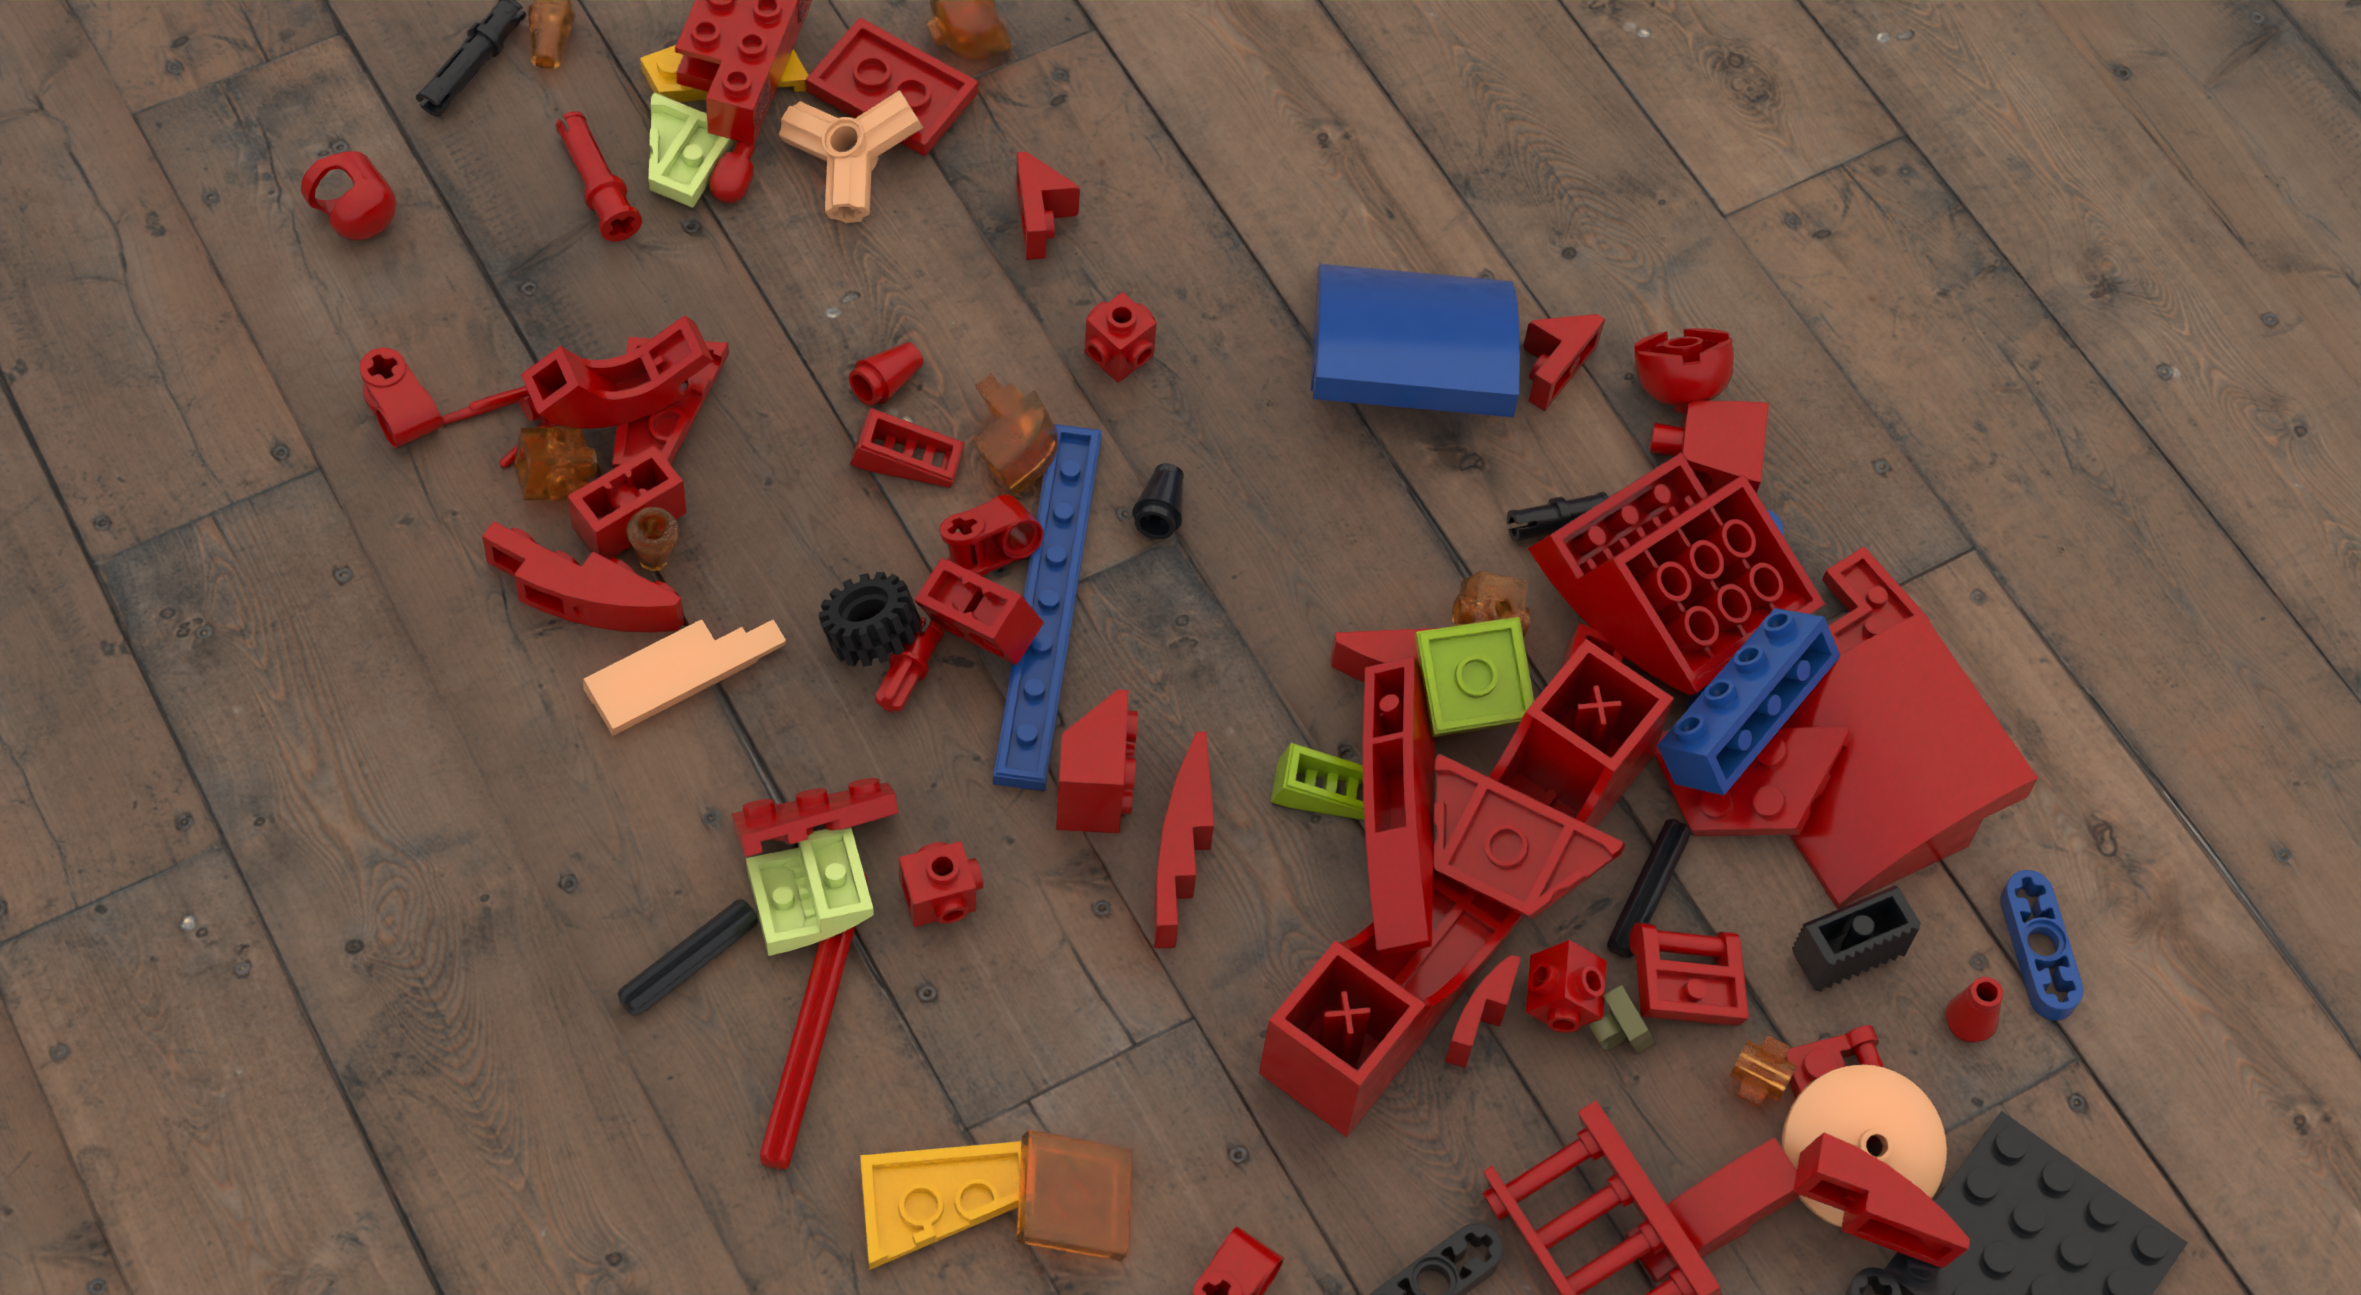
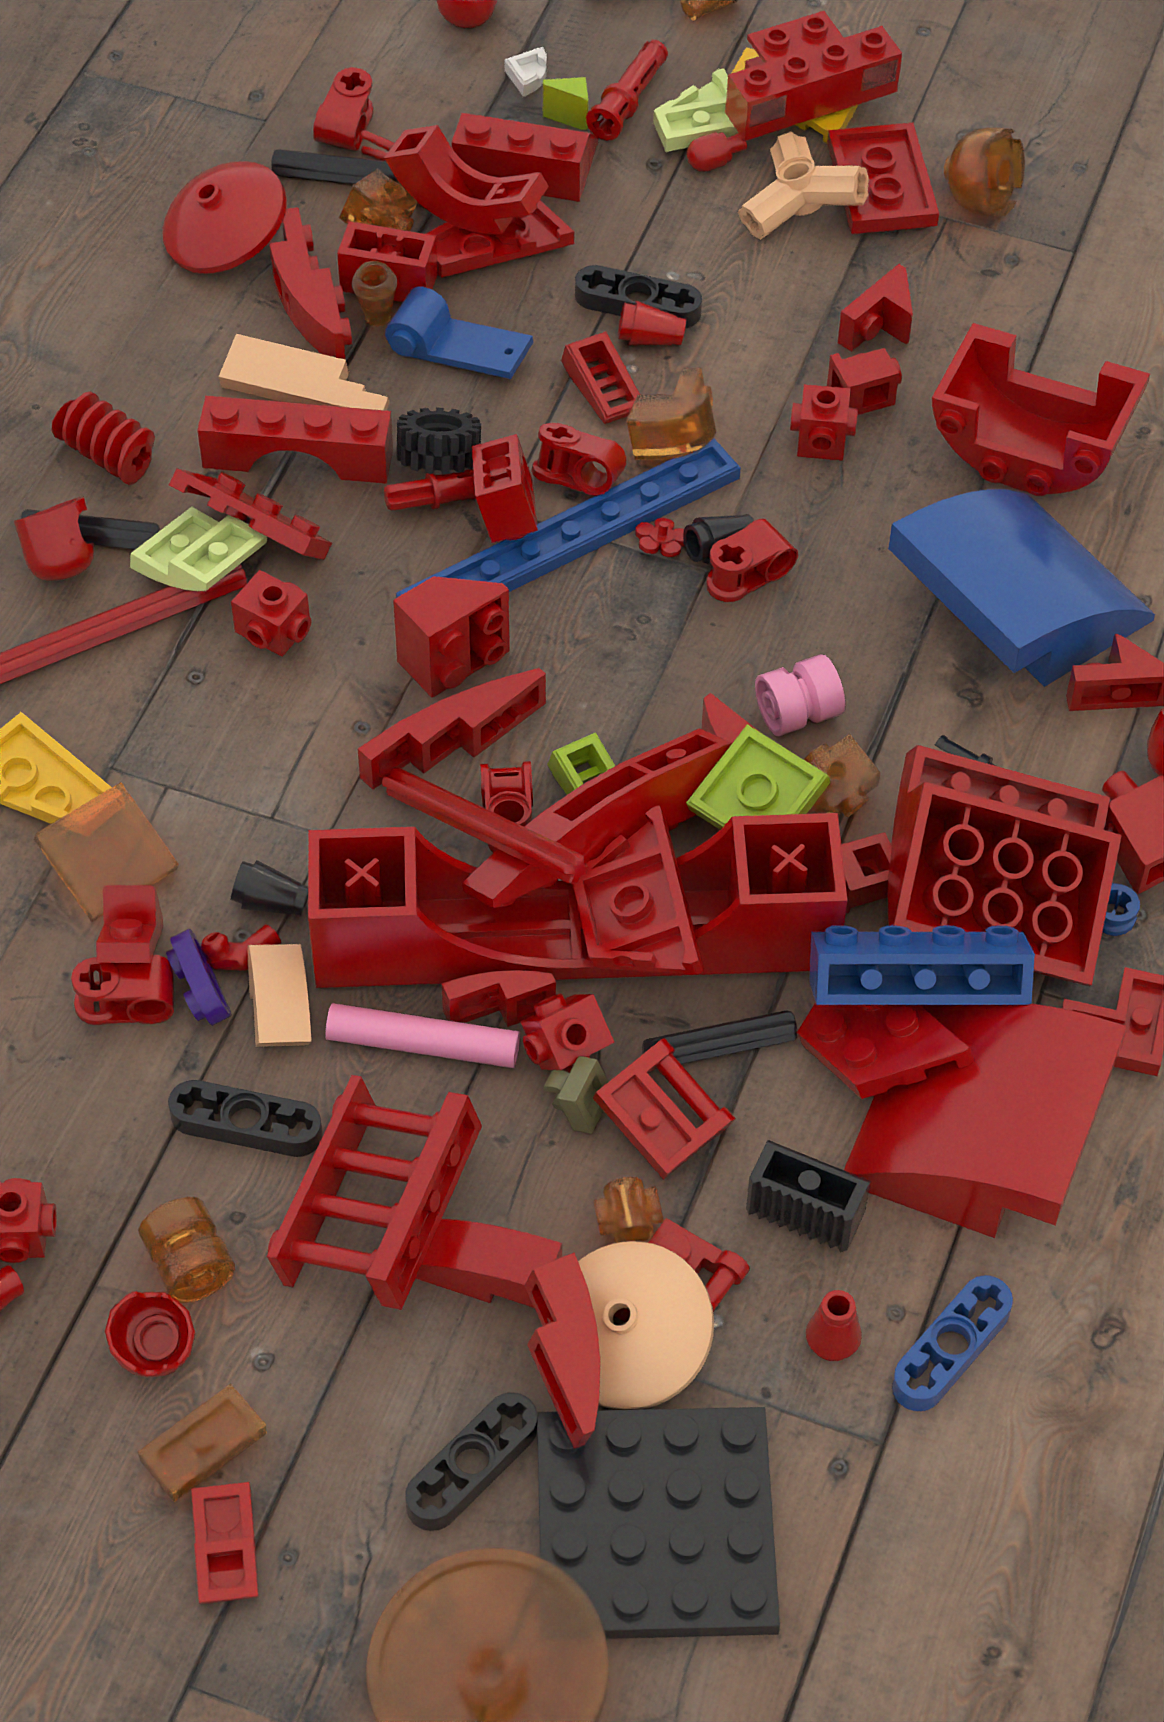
camera: 55 degrees right, 5 degrees down
none -> red helmet [14,496,94,581]
none -> red piece [52,391,155,485]
none -> red slope [96,885,163,963]
none -> red dish [162,161,287,274]
none -> dark purple plate [166,928,232,1026]
none -> red arch [197,396,393,484]
none -> red arm [201,924,281,971]
none -> black cone [231,860,308,916]
none -> light nougat slope [247,944,312,1047]
none -> black axle [271,149,399,189]
none -> bright pink piece [326,1003,520,1068]
none -> red axle [382,767,588,884]
none -> blue door [385,287,534,379]
none -> red slope [451,113,598,202]
none -> red piece [480,761,533,853]
none -> white tile [505,47,547,97]
none -> lime slope [543,77,588,130]
none -> black beam [575,265,702,328]
none -> red plant [635,518,684,557]
none -> red piece [706,518,799,602]
none -> bright pink wheel [755,654,845,736]
none -> red brick [827,348,902,415]
none -> red cylinder [932,323,1150,496]

